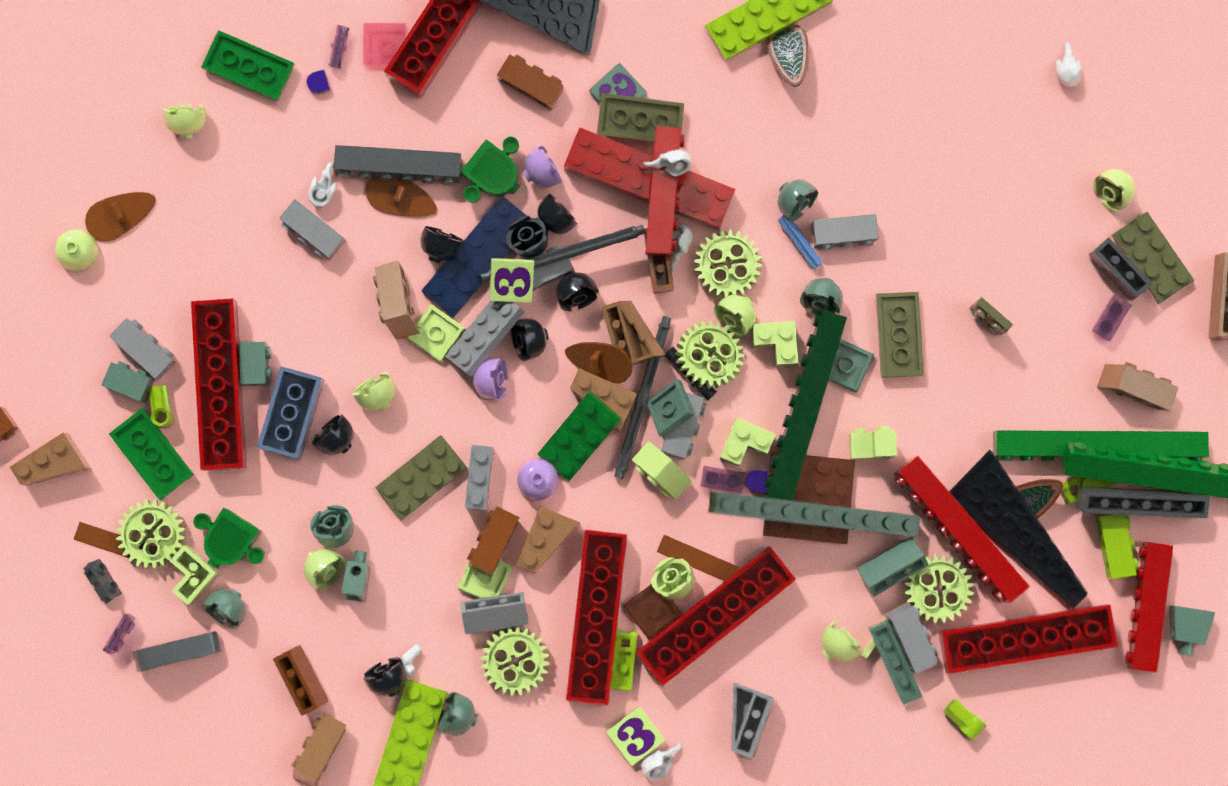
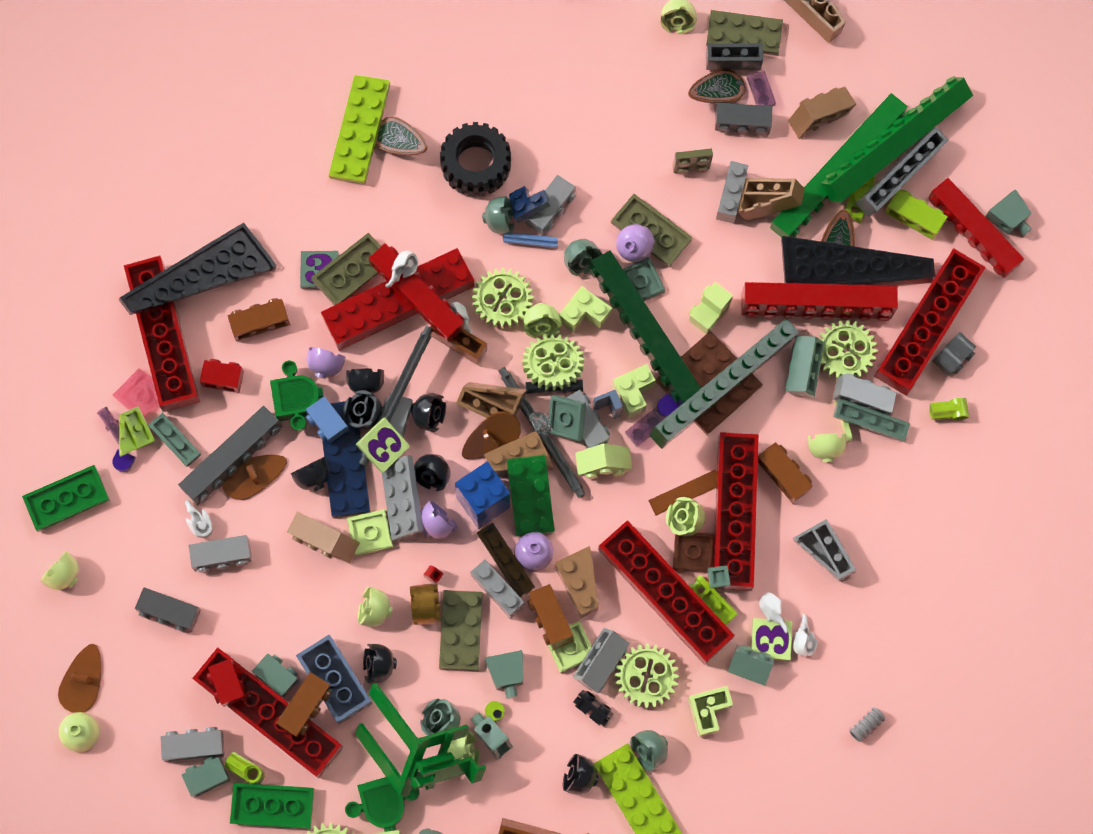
camera: 50 degrees left, 10 degrees down
white arm [401,644,423,676] -> none
none -> lime wing [119,406,155,457]
none -> dark grey brick [134,587,201,633]
none -> sand green plate [148,412,201,467]
none -> red brick [199,359,244,393]
none -> red brick [207,659,246,707]
none -> dark orange brick [276,672,332,738]
none -> medium blue brick [306,396,349,444]
none -> green piece [355,683,486,798]
none -> pearl gold brick [410,583,441,625]
none -> red piece [423,565,444,584]
none -> black tyre [440,122,511,197]
none -> blue brick [455,461,510,529]
none -> dark brown plate [477,523,535,598]
none -> sand green torso [485,650,523,699]
none -> lime tile [485,701,505,721]
none -> dark blue plate [509,186,550,223]
none -> clear plate [529,412,553,434]
none -> black hinge [573,690,614,727]
none -> sand blue panel [593,390,623,419]
none -> lavender cylinder [616,224,655,262]
none -> yellowish green brick [687,686,733,737]
none -> shield [688,69,746,103]
none -> sand green plate [707,566,730,589]
none -> dark grey brick [715,103,773,135]
none -> light grey brick [716,161,749,224]
none -> sand green brick [728,645,774,686]
none -> medium nougat wedge [737,178,805,221]
none -> dark orange brick [758,442,813,504]
none -> white piece [759,592,788,633]
none -> dark grey brick [932,332,976,376]

